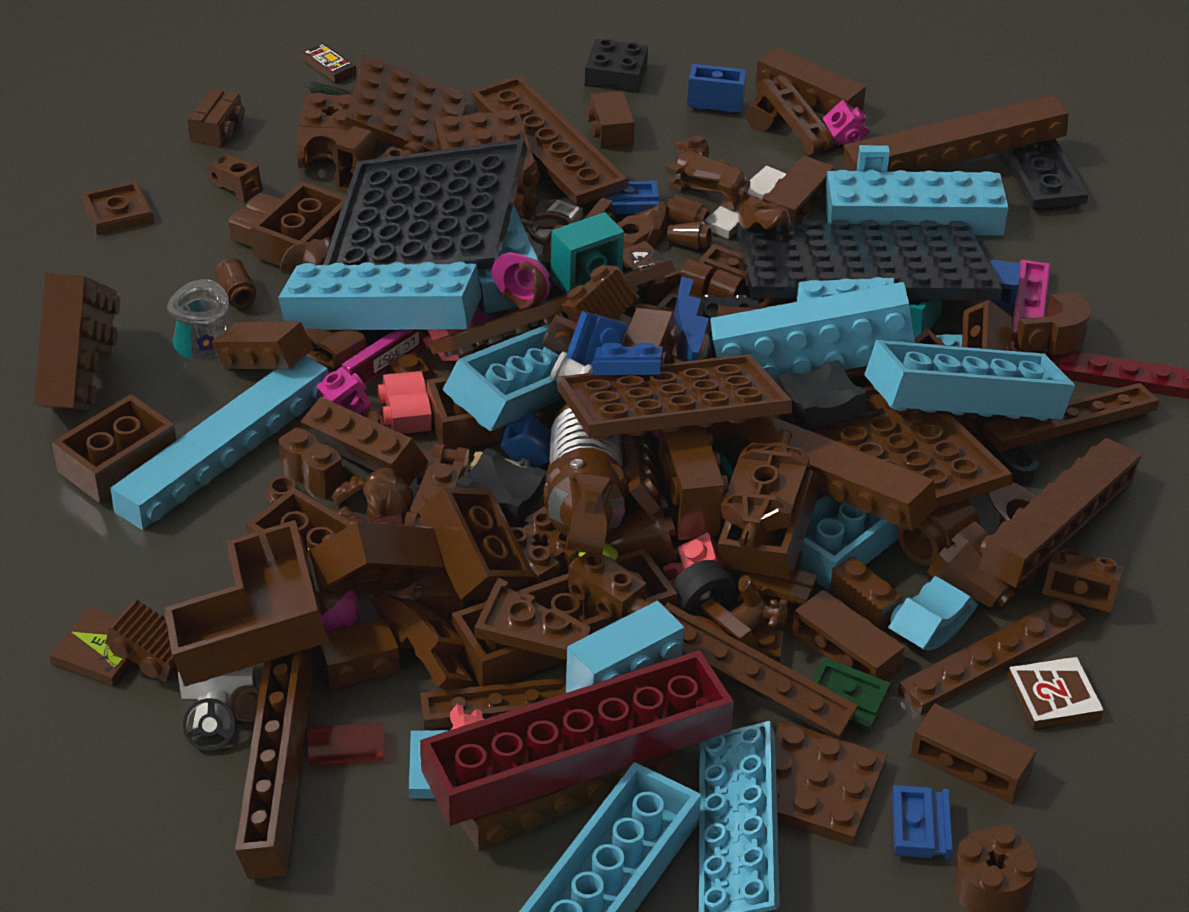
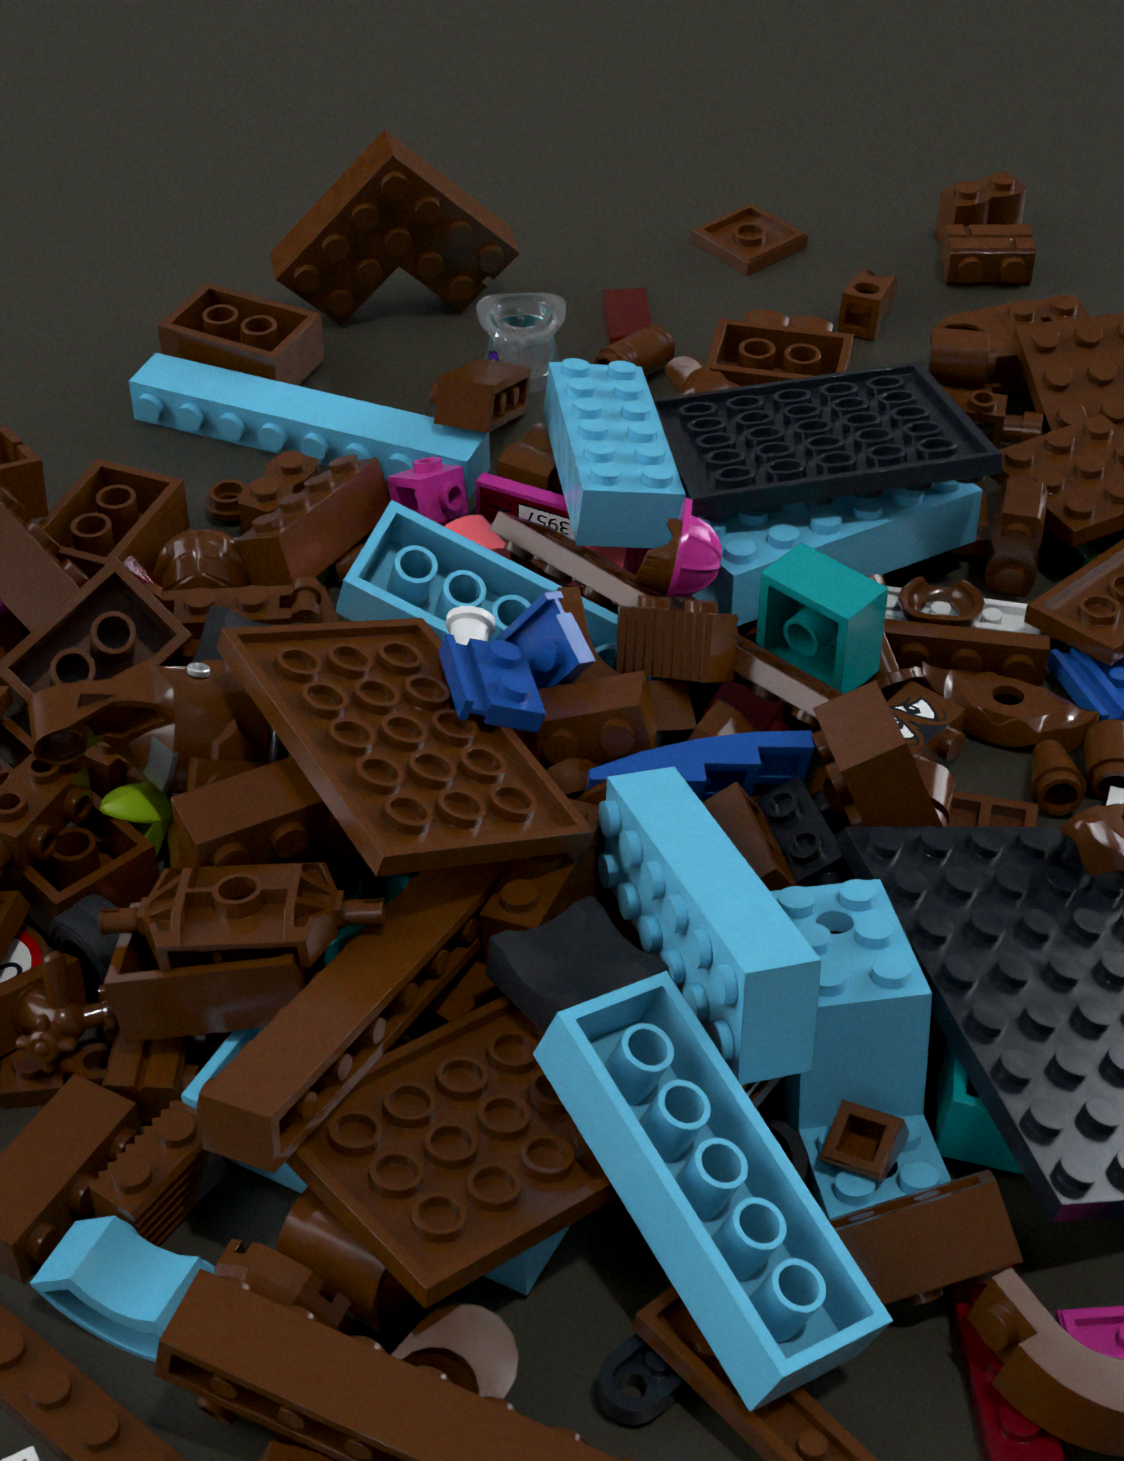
camera: 75 degrees right, 0 degrees up
none -> clear red tile [603,288,652,345]
none -> reddish brown brick [812,680,943,827]
none -> reddish brown brick [936,172,1027,242]

